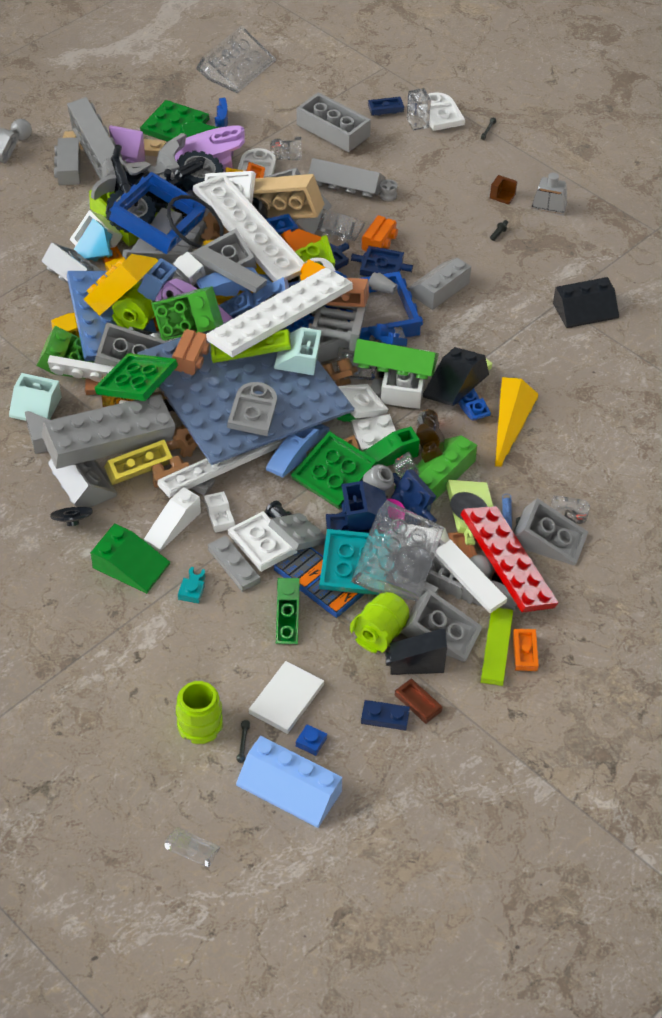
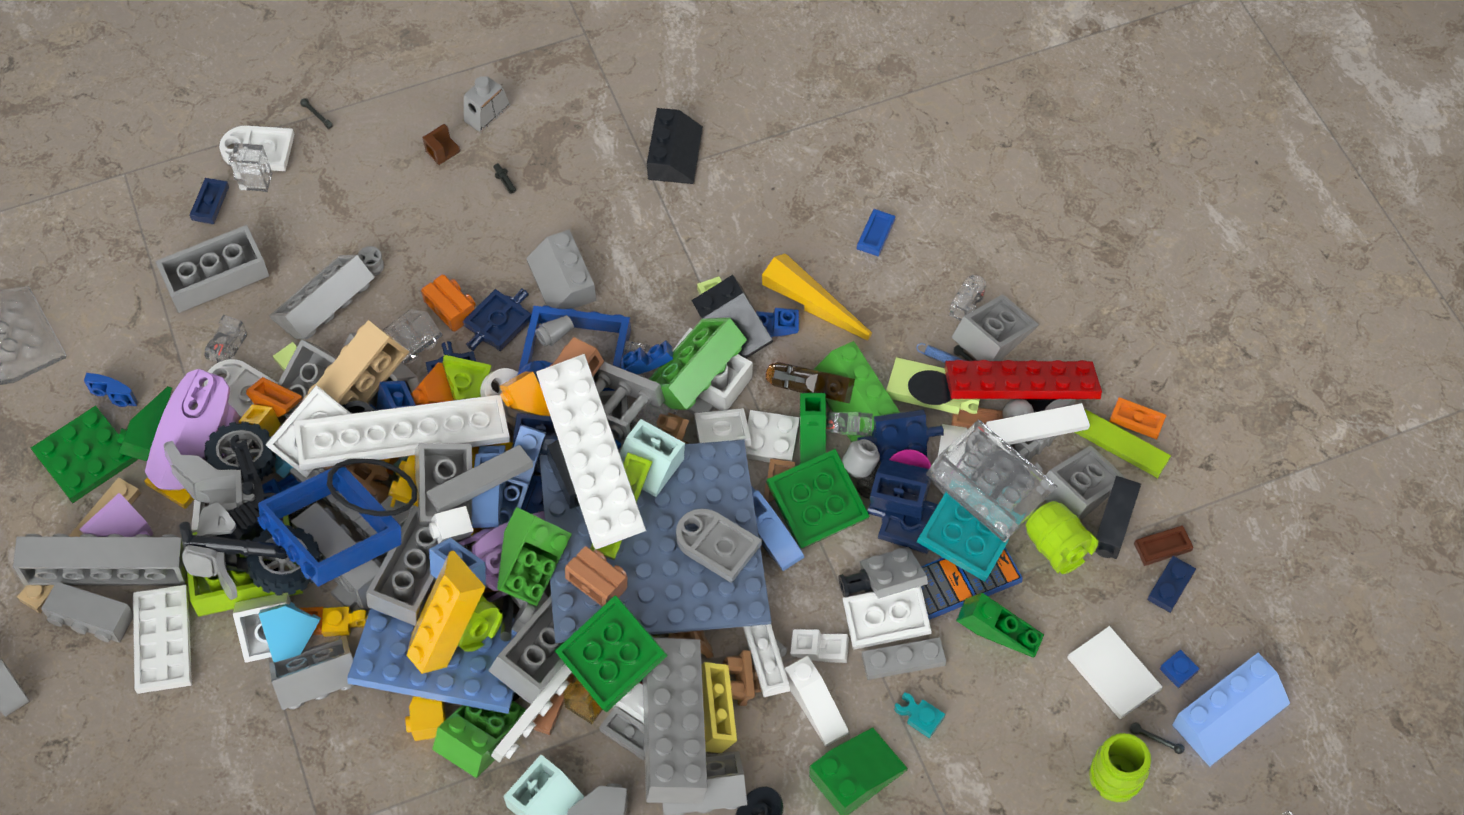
camera: 65 degrees left, 10 degrees up
none -> white plate [133,585,192,694]
none -> blue tile [857,209,896,257]

